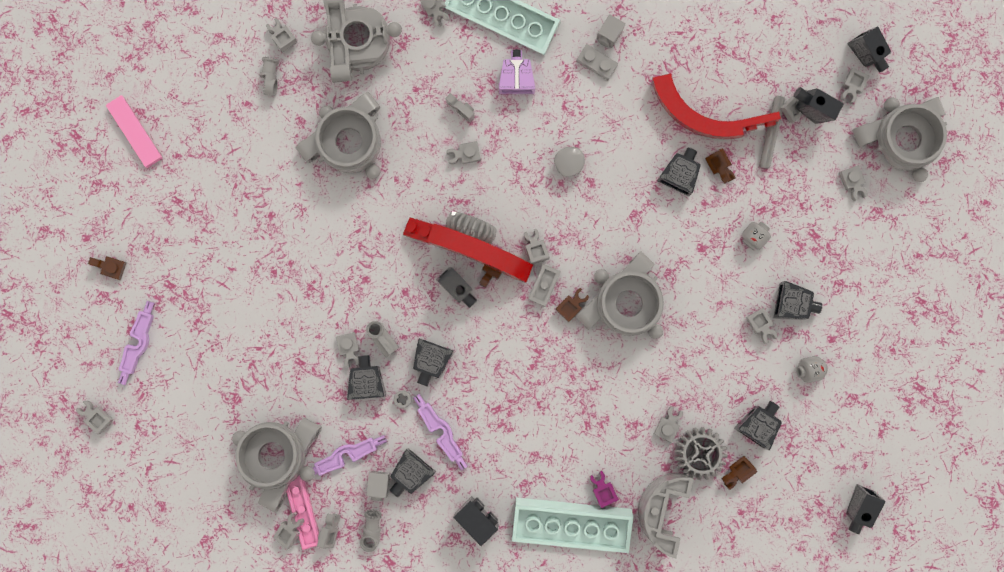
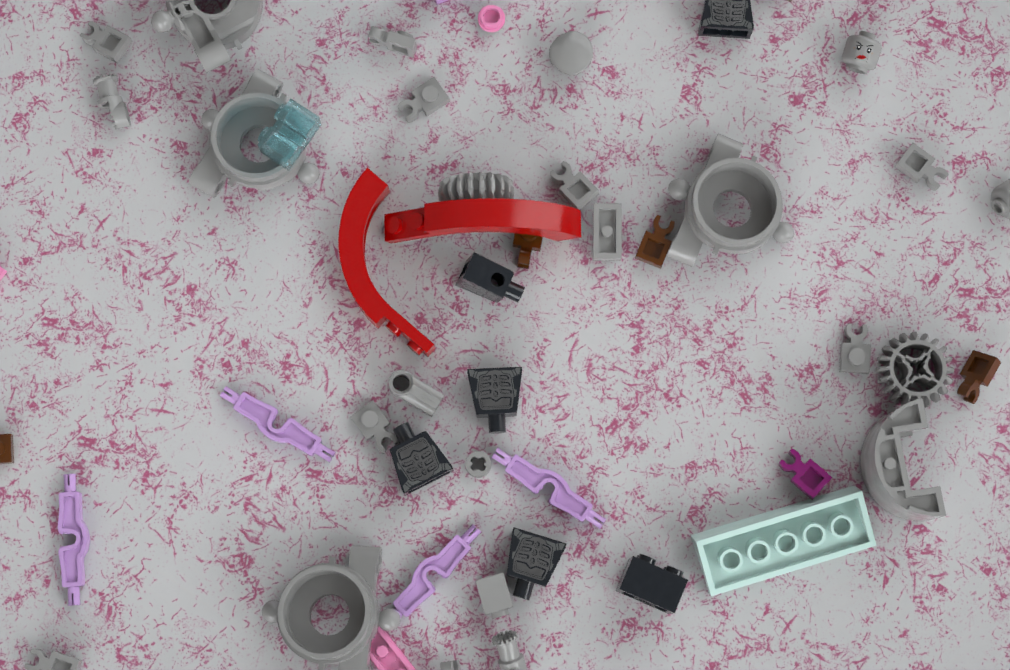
camera: 25 degrees left, 5 degrees down
torso [734,401,782,451] -> none
torso [773,281,822,320] -> none
none -> lavender piece [220,386,336,463]
none -> clear light blue brick [257,98,321,171]
none -> red arch [338,168,435,357]
none -> bright pink plate [478,5,505,32]

